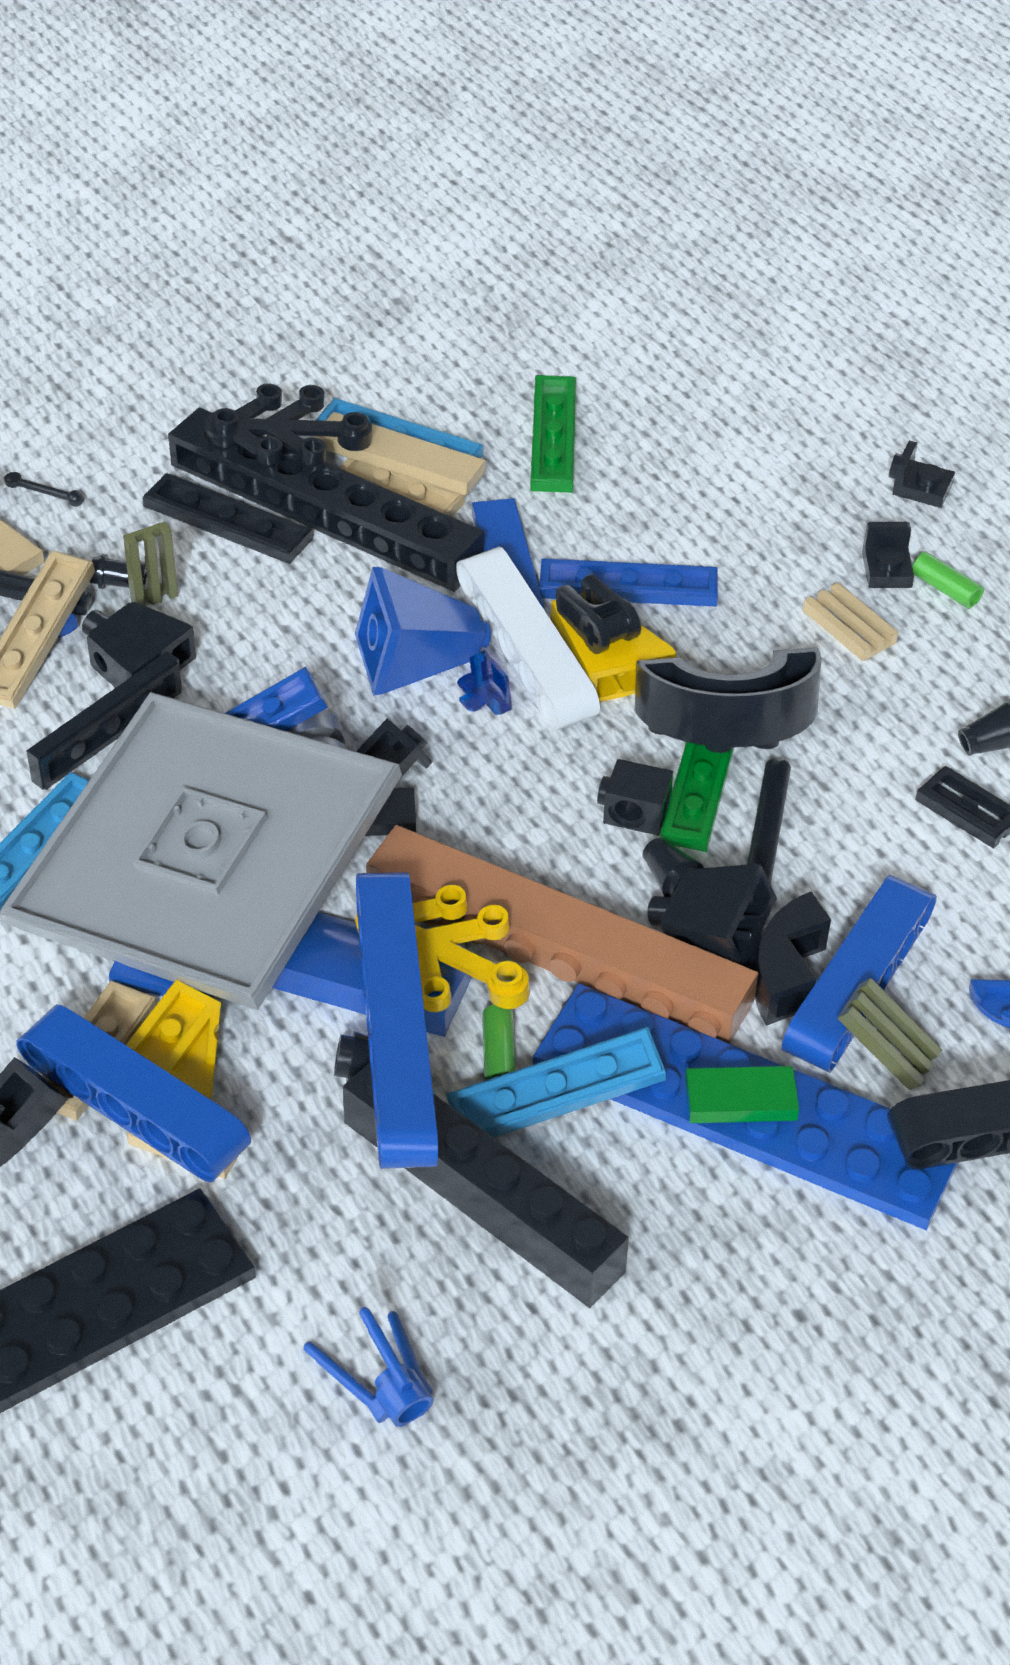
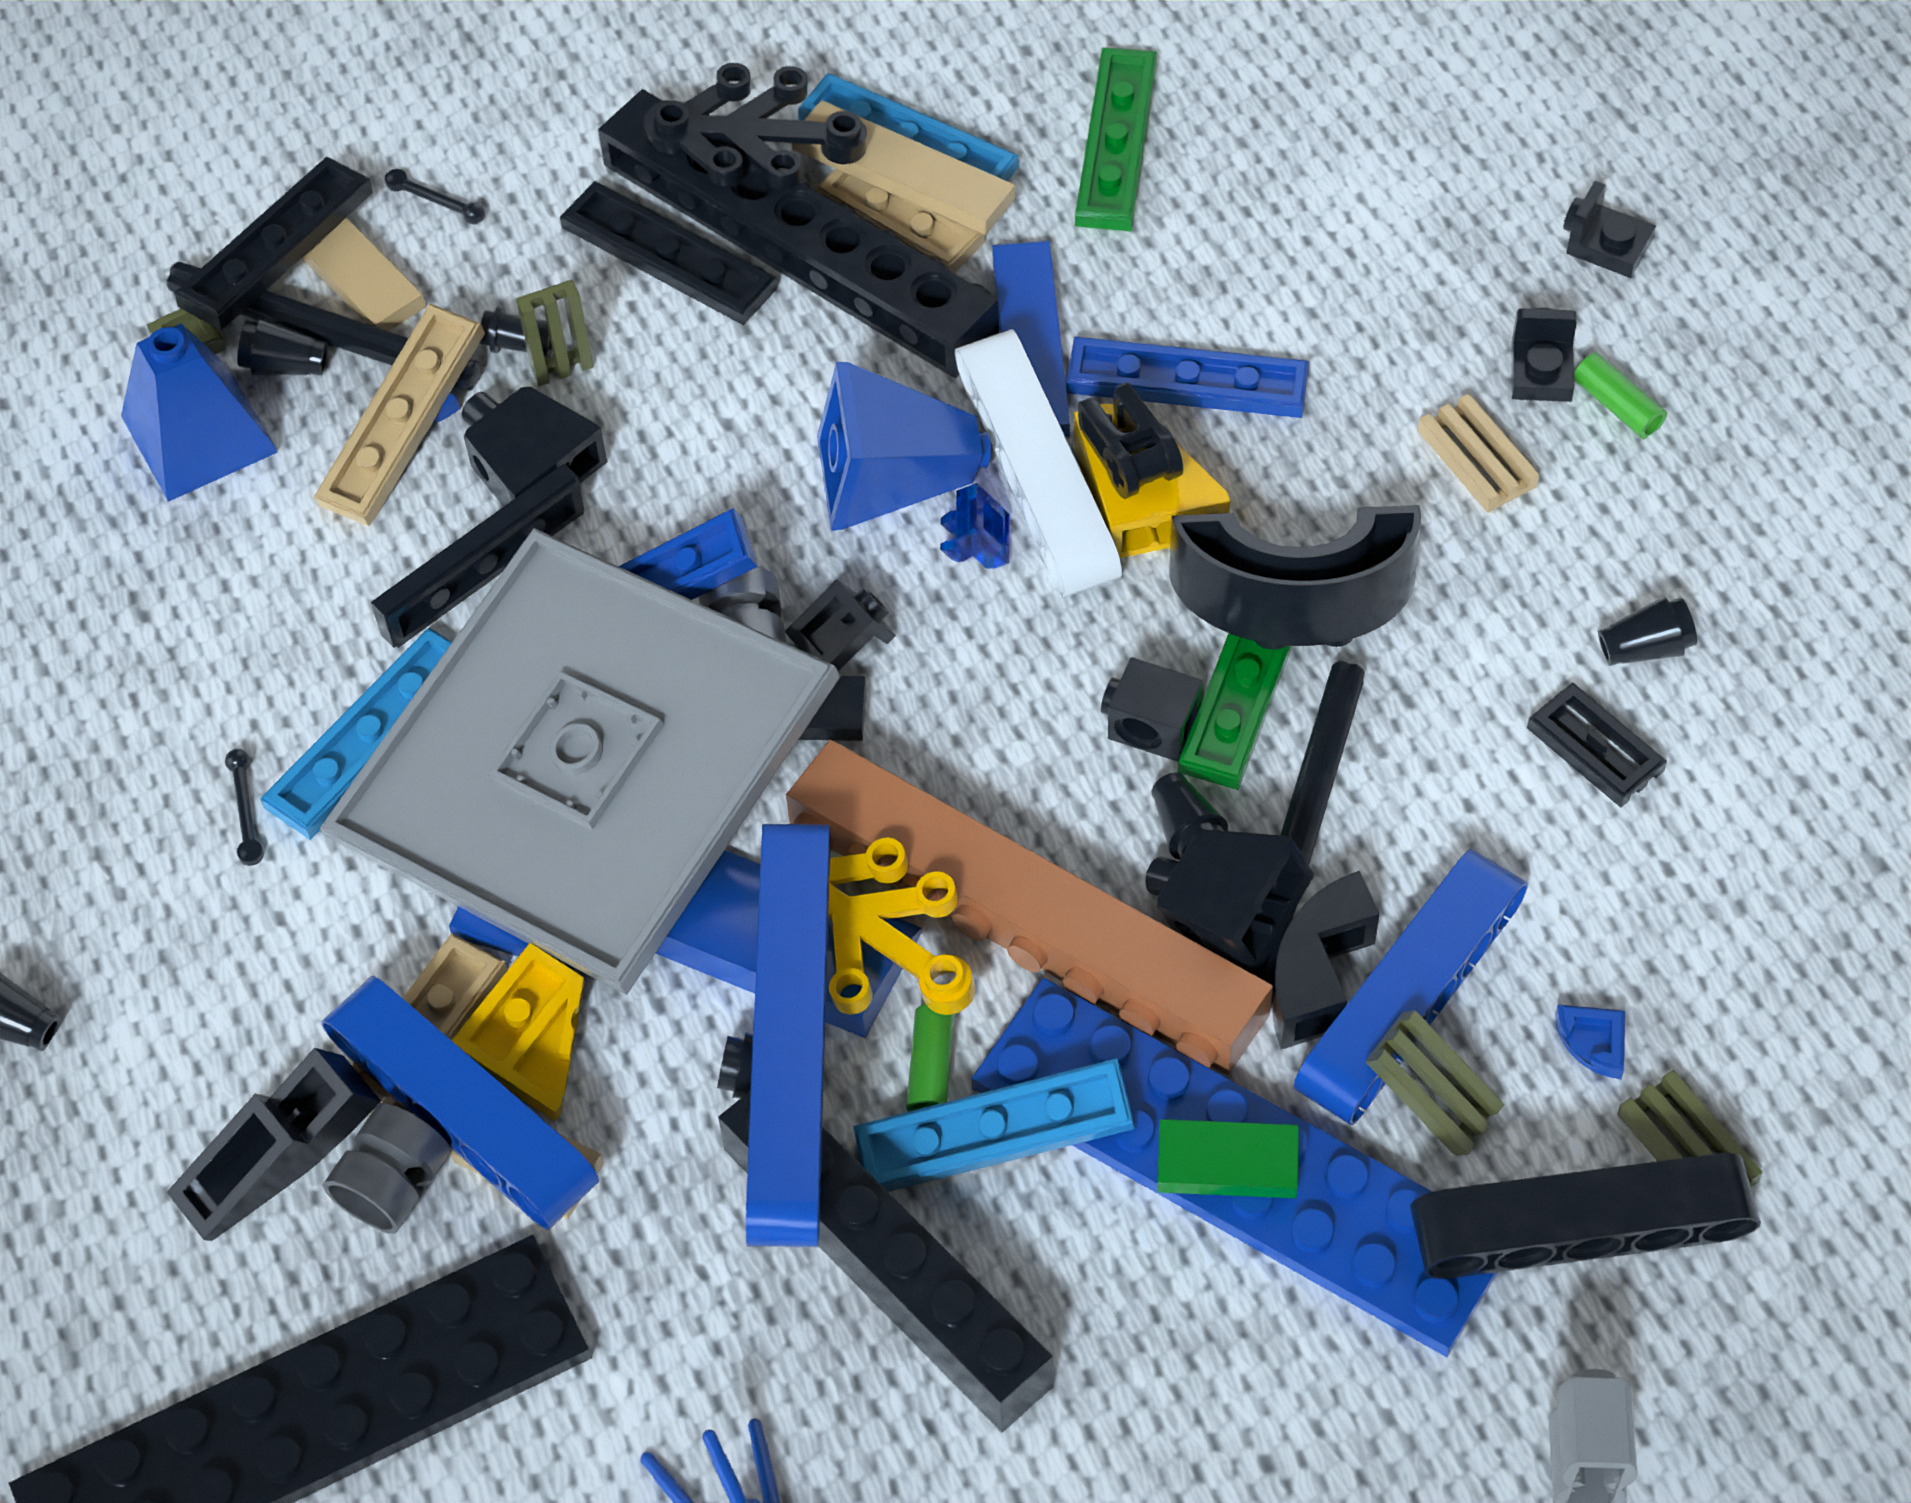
camera: 10 degrees right, 10 degrees up
none -> flat silver wheel [322,1103,451,1234]

